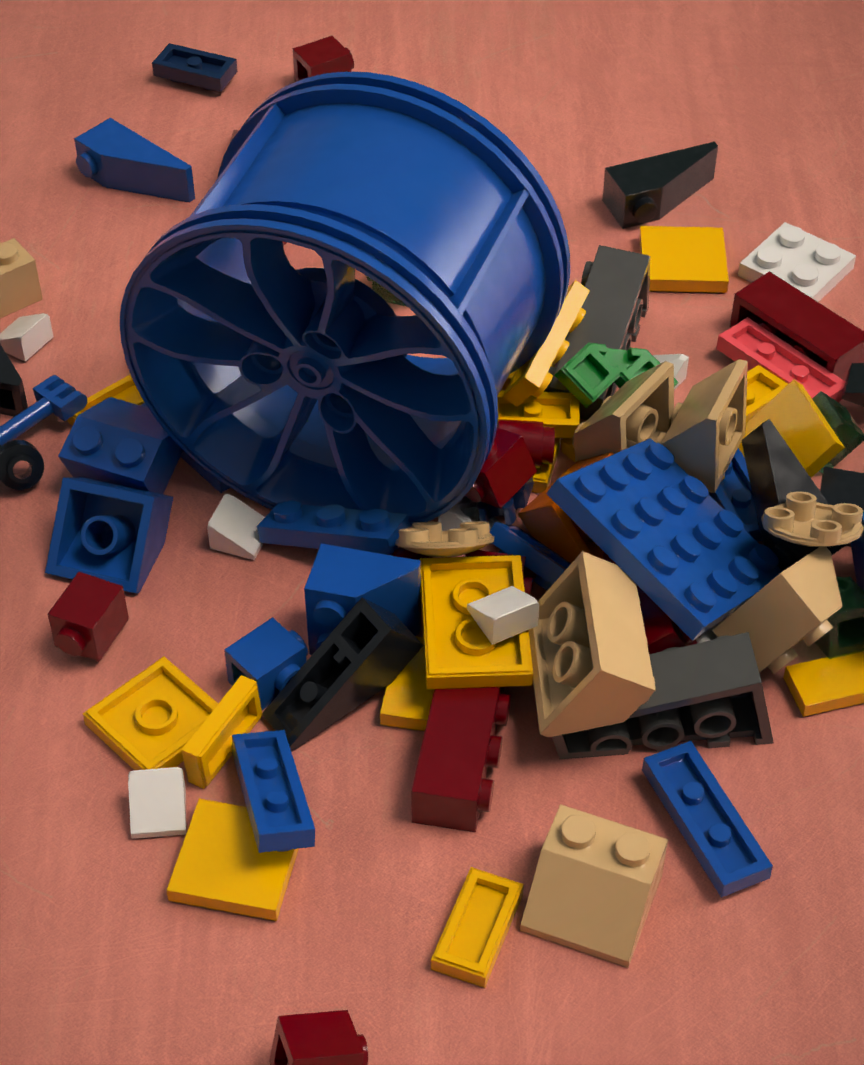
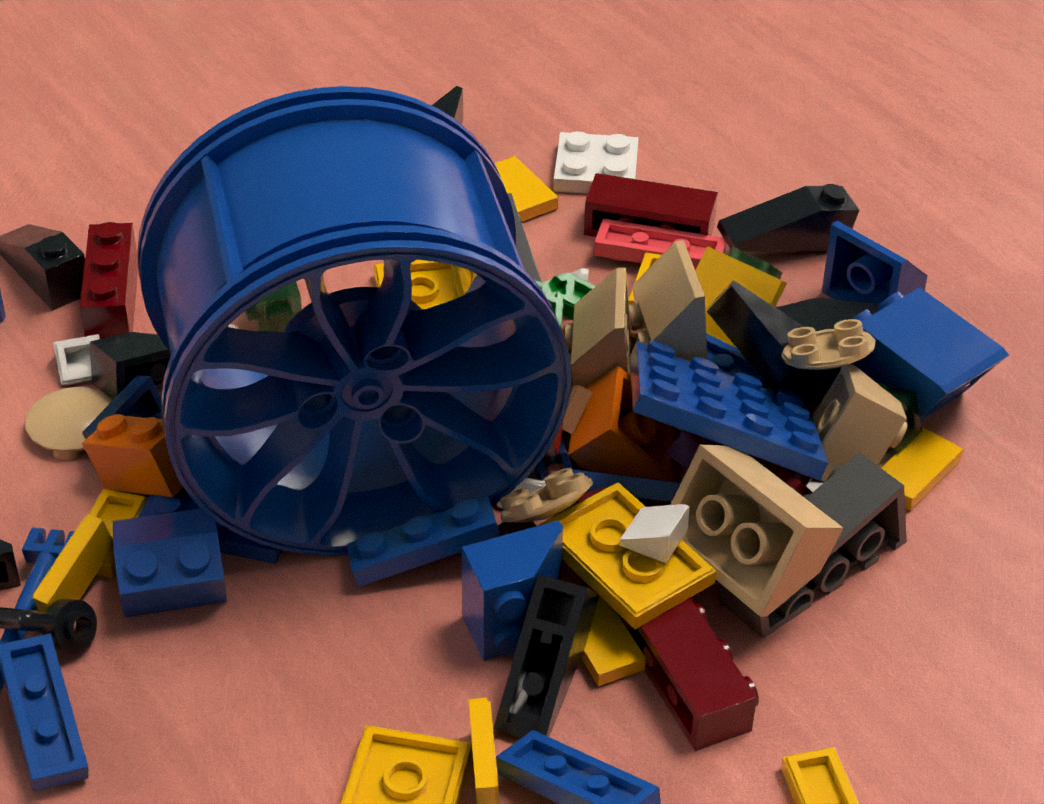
camera: 35 degrees left, 5 degrees down
blue slope [45,477,173,593] -> none
dark red brick [48,571,129,662] -> none
white slope [207,494,265,560] -> none
blue brick [224,617,308,710] -> none
dark red brick [292,36,354,82] -> none
tan slope [520,804,668,968] -> none
blue plate [642,741,773,898] -> none
none -> yellow tile [32,514,114,612]
none -> medium nougat tile [562,385,593,435]

